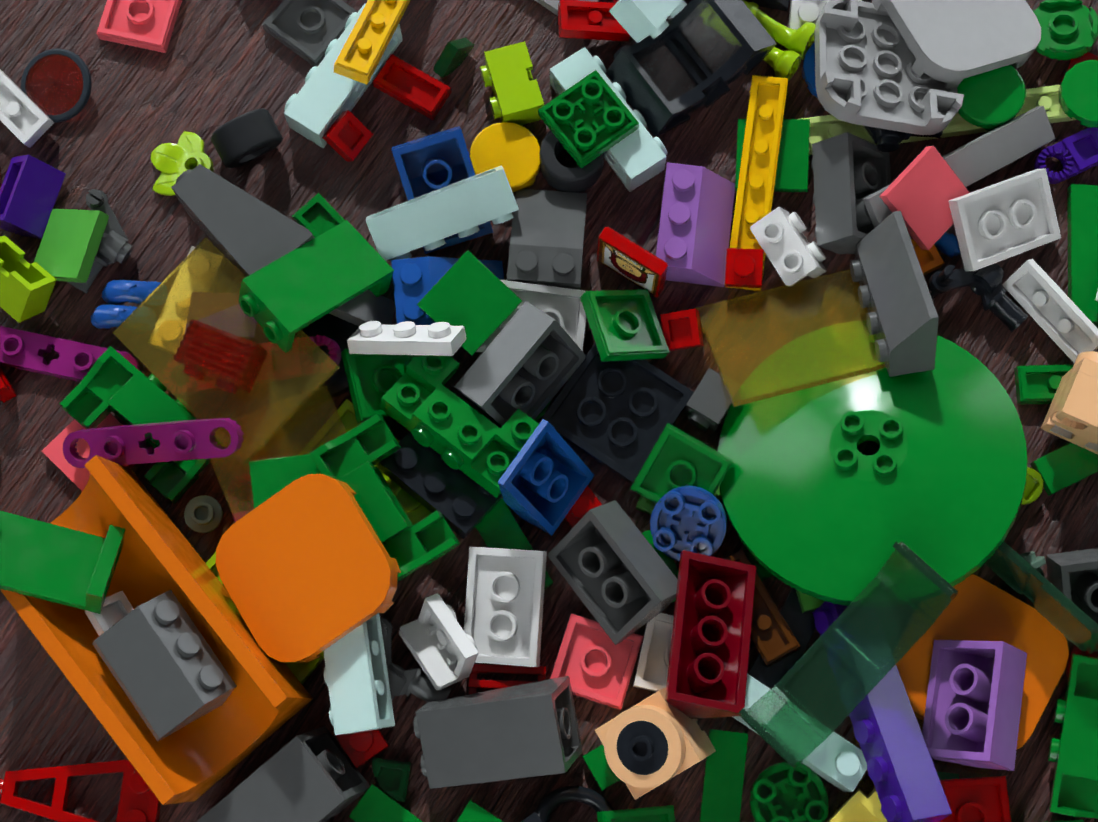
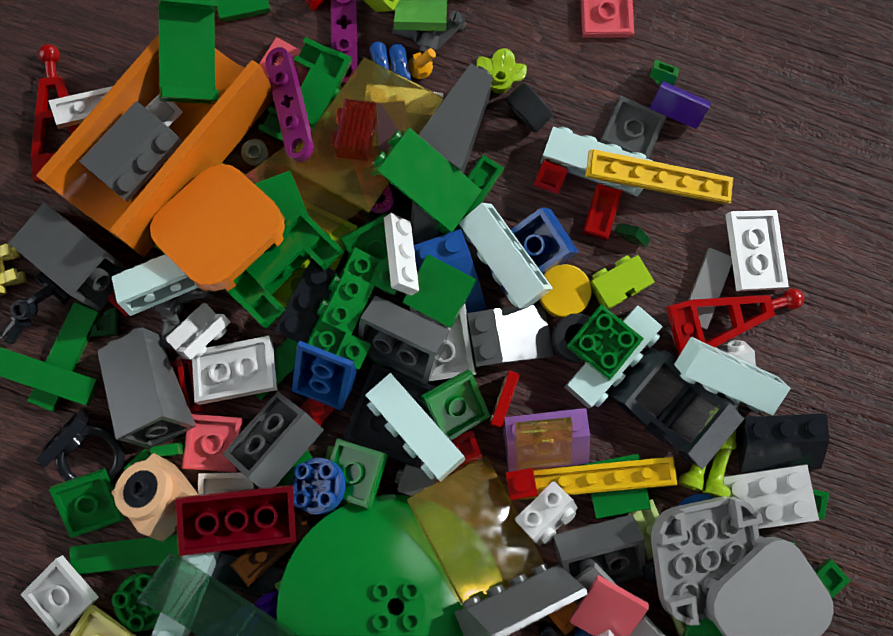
camera: 70 degrees right, 5 degrees up
none -> white plate [49,86,113,129]
none -> green tile [150,443,185,458]
none -> light aqua brick [366,373,466,482]
none -> light orange plate [408,48,436,79]
none -> clear yellow tile [515,417,573,469]

